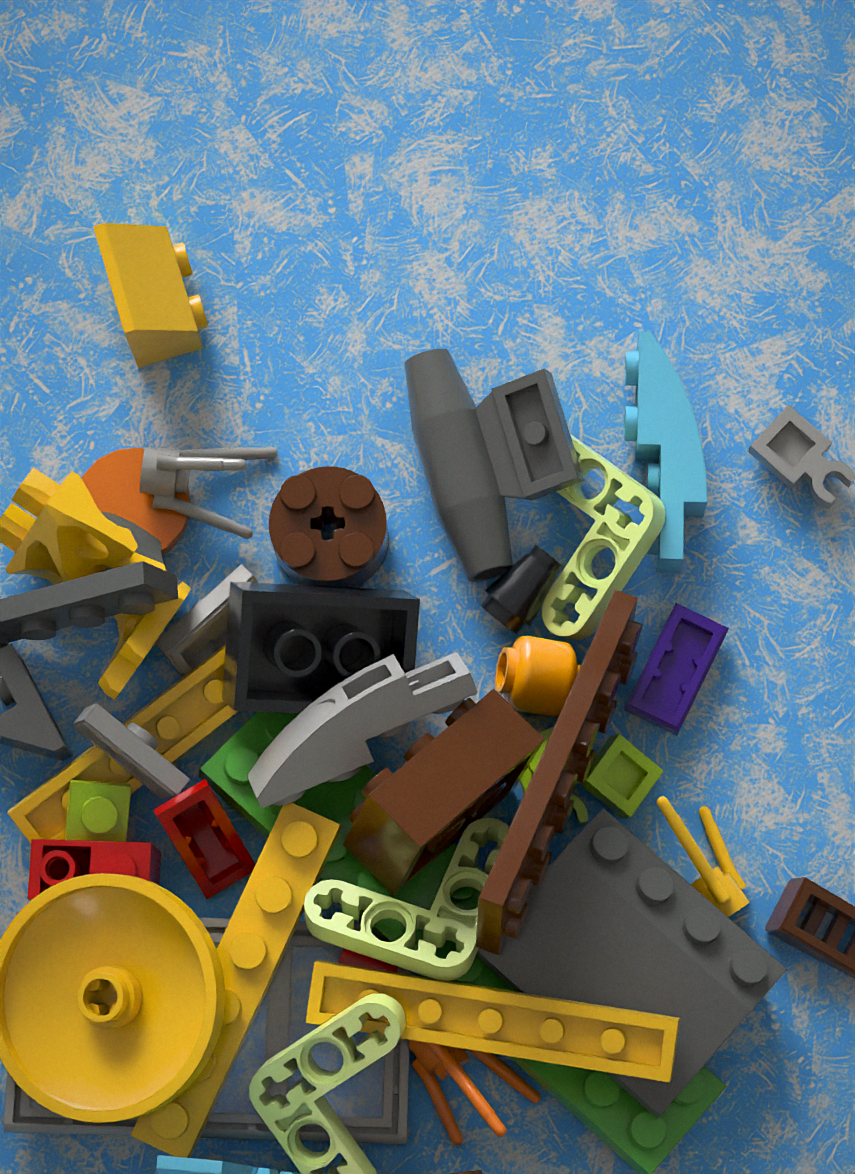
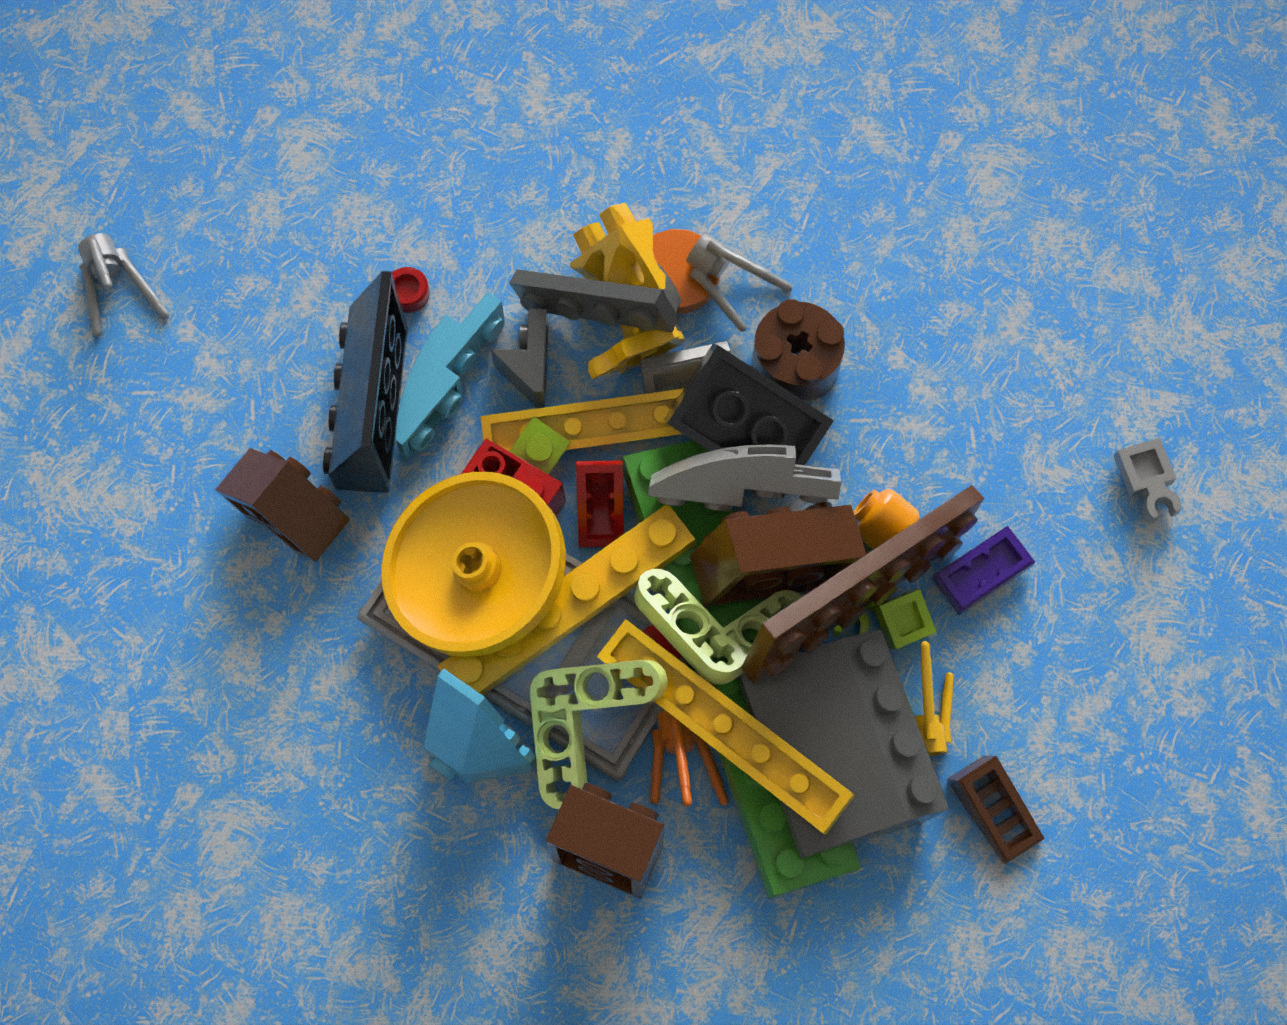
camera: 25 degrees right, 5 degrees down
light grey plate [73,703,190,799] -> none
yellow slope [93,223,209,368] -> none
dark grey plate [405,349,584,582] -> none
black cone [480,544,563,634] -> none
yellowish green beam [542,434,666,640] -> none
medium azure slope [624,332,707,573] -> none

